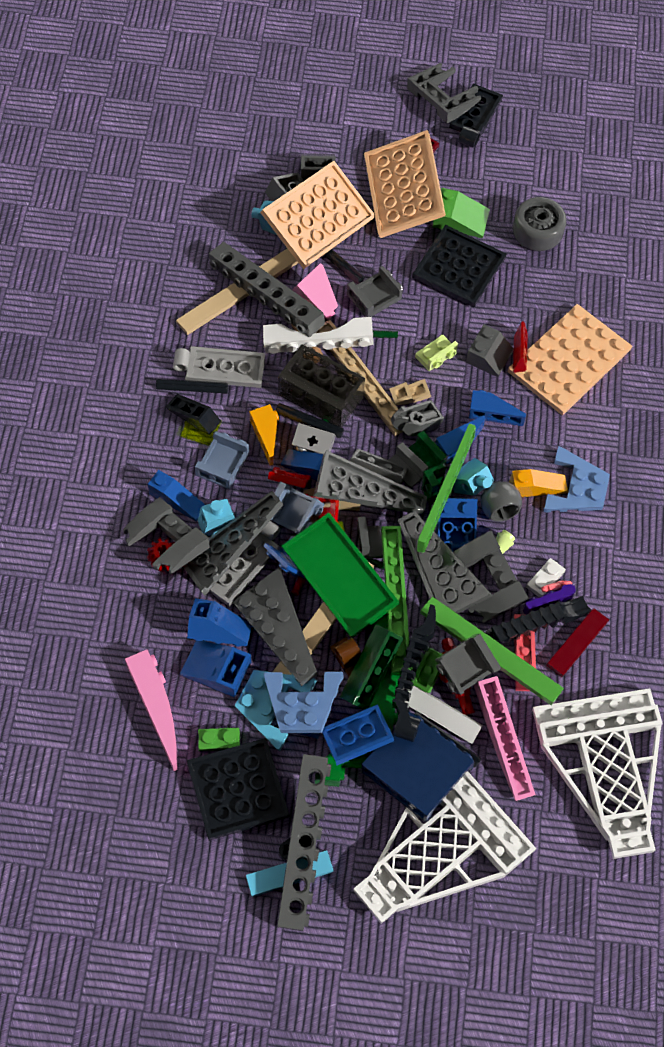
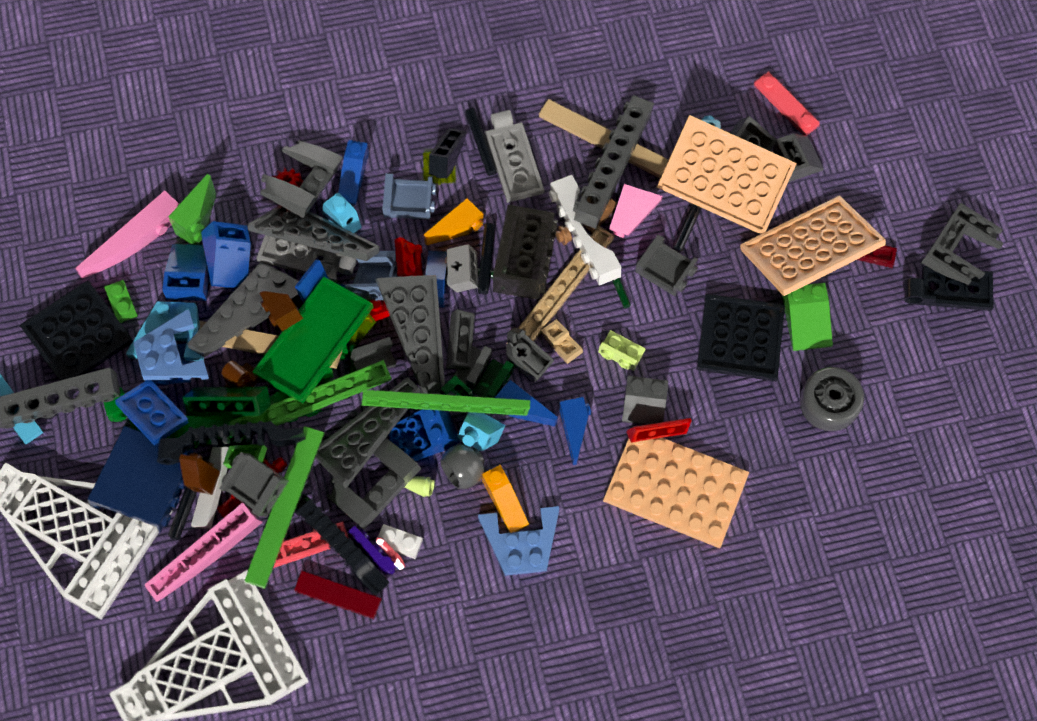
camera: 70 degrees right, 5 degrees up
none -> bright green slope [168,174,216,245]
none -> reddish brown slope [179,453,221,495]
none -> reddish brown slope [260,291,303,331]
none -> coral plate [754,72,820,136]

